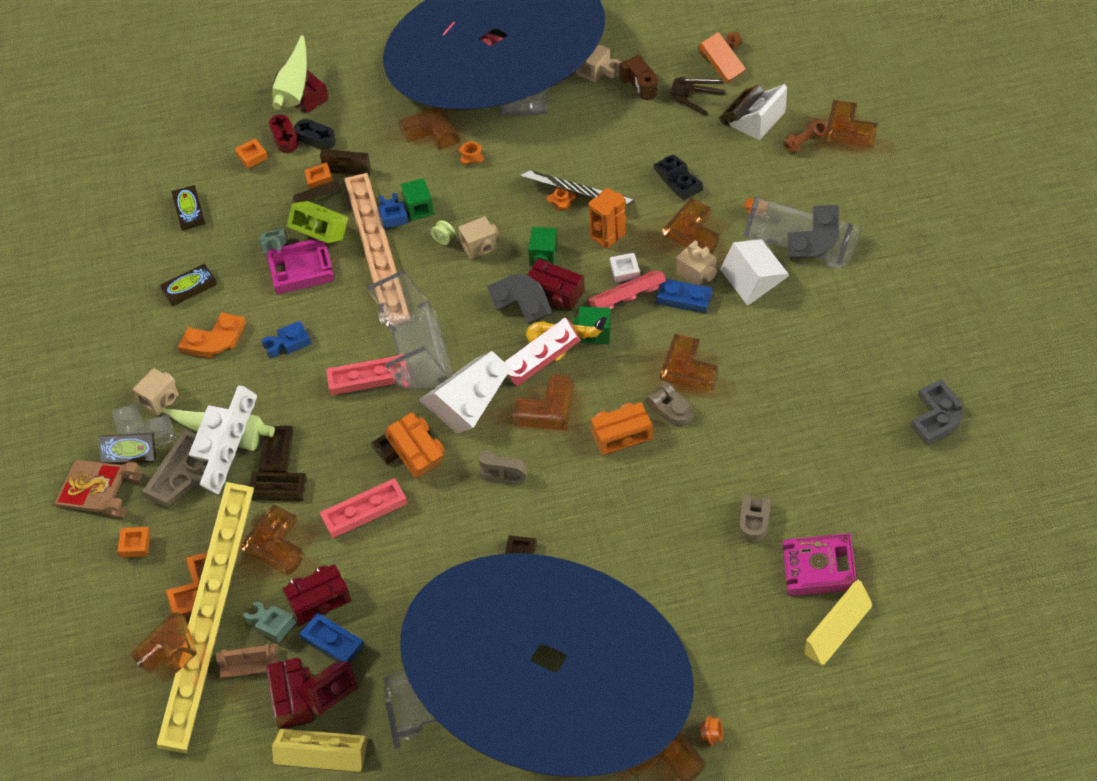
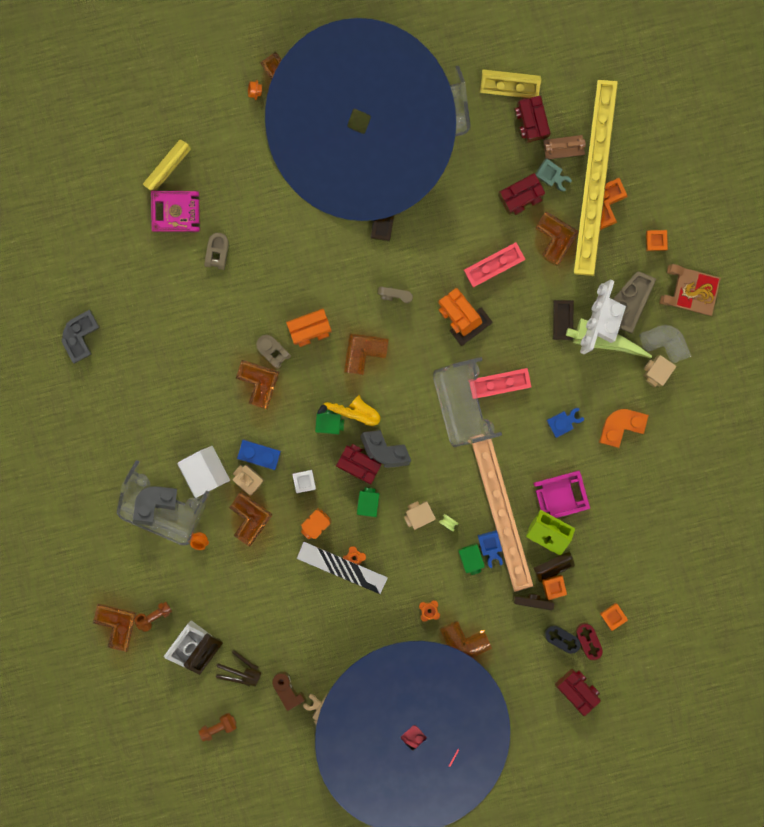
camera: 175 degrees right, 35 degrees up
tile [99,432,156,463] -> none
clear orange brick [131,612,197,673] -> none
tile [160,263,217,306] -> none
tile [171,185,205,231] -> none
dark brown tile [249,472,307,501] -> none
sand green plate [259,228,288,254] -> none
yellowish green piece [272,35,307,109] -> none
dark red slope [296,661,359,716] -> none
blue plate [300,613,364,663] -> none
white wedge [419,351,511,434] -> none
plate [505,318,581,386] -> none
coral plate [587,270,666,309] -> none
black slope [653,154,703,201] -> none
orange tile [699,32,746,83] -> none

